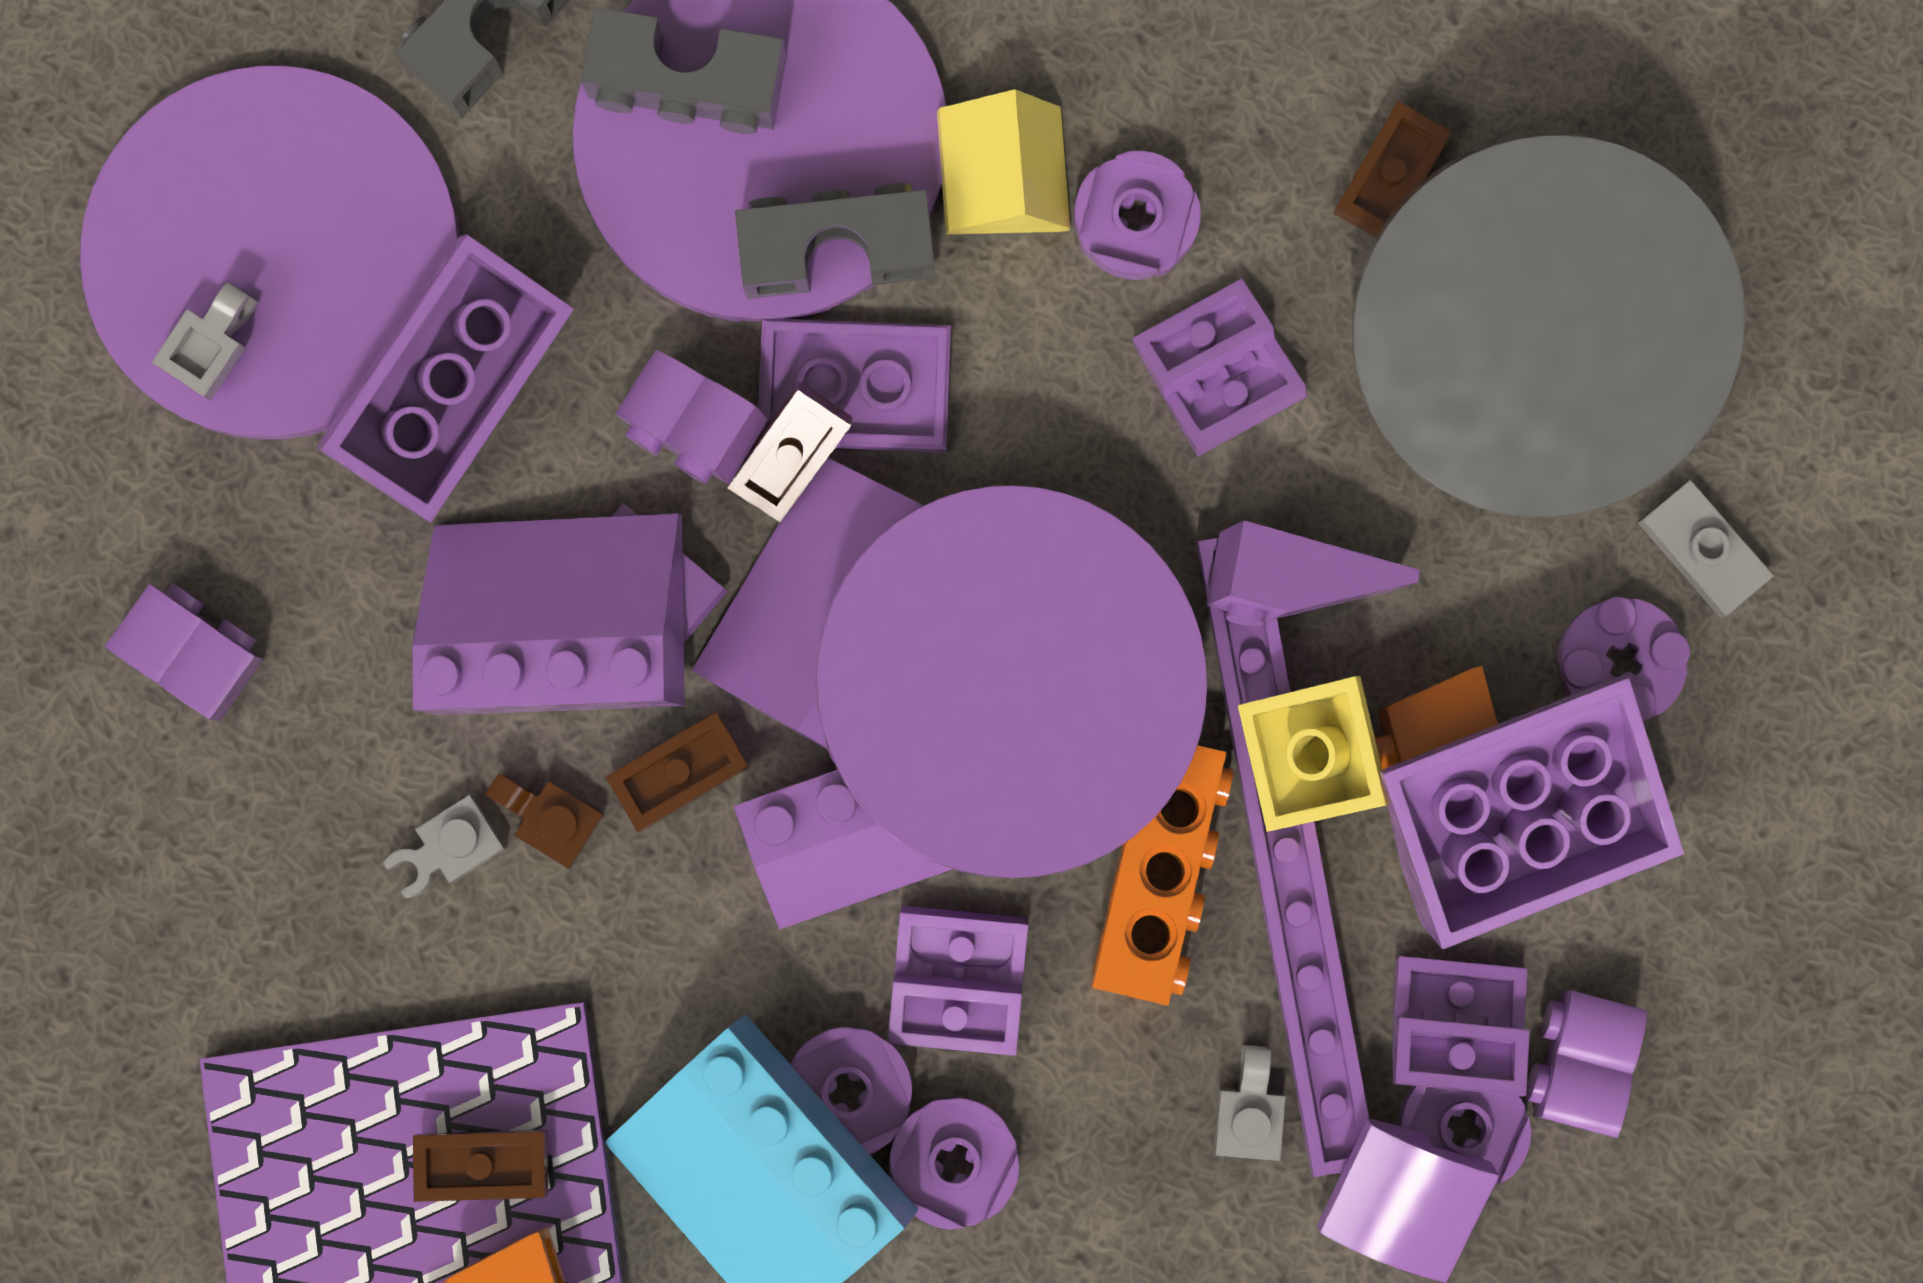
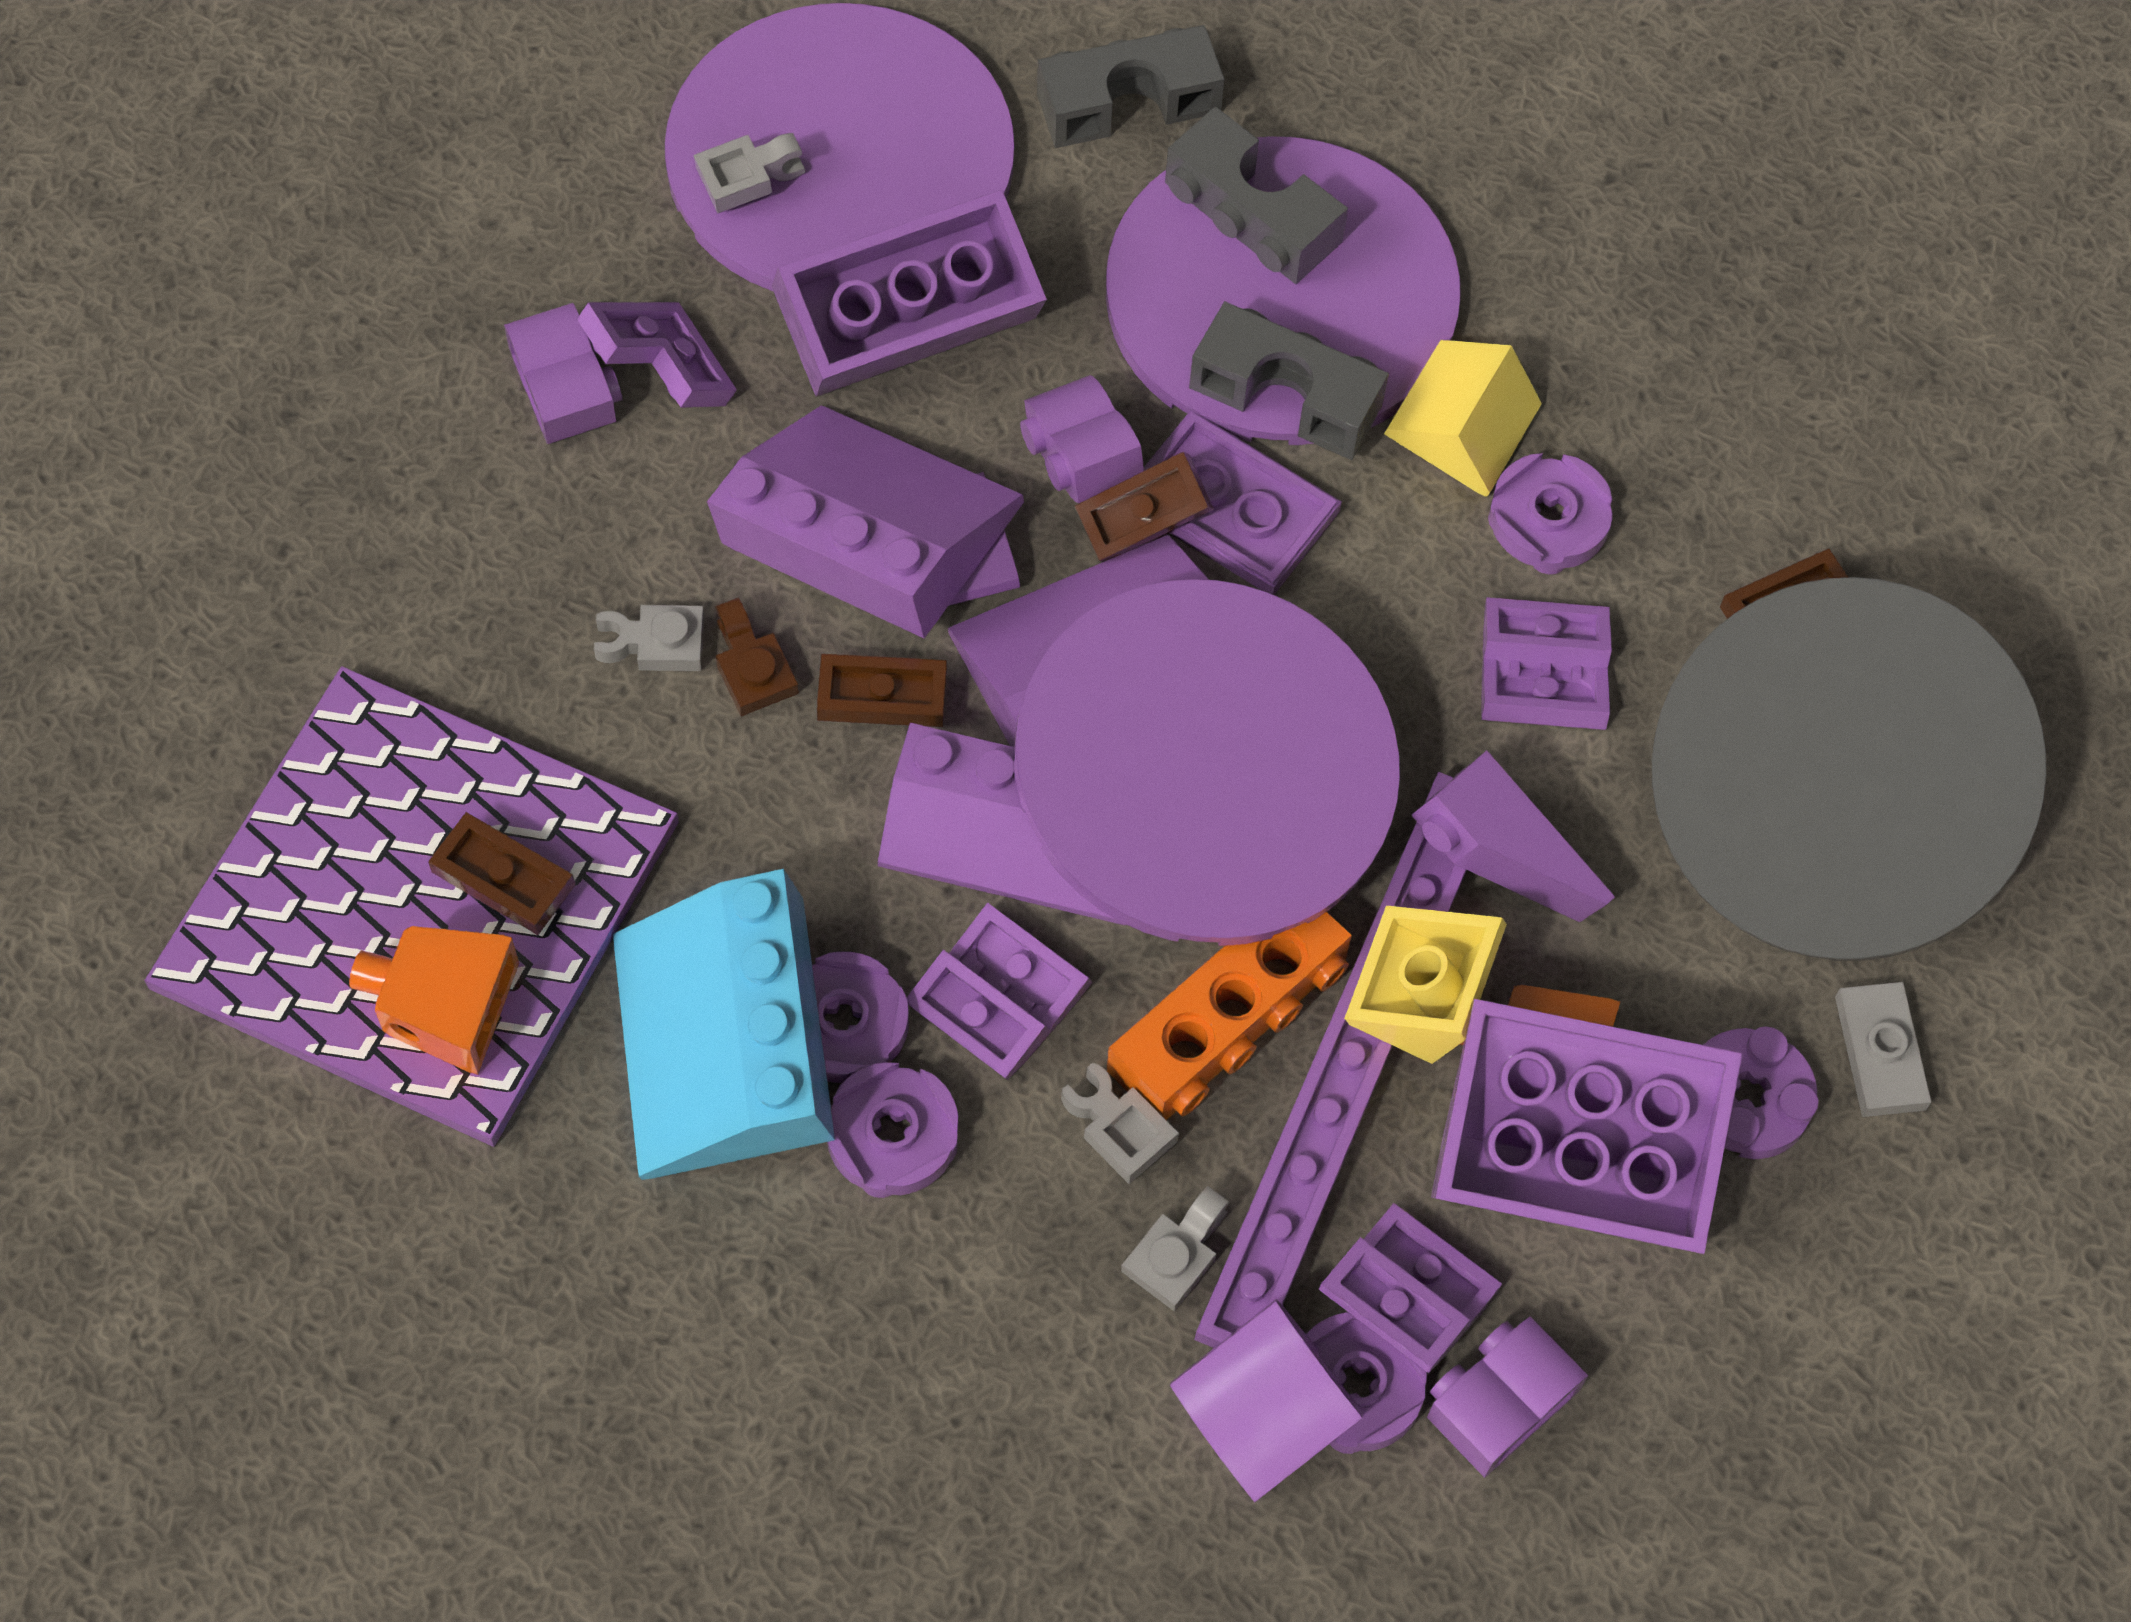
camera: 30 degrees right, 20 degrees down
none -> medium lavender plate [577,302,737,408]
none -> light grey plate [1061,1063,1179,1184]

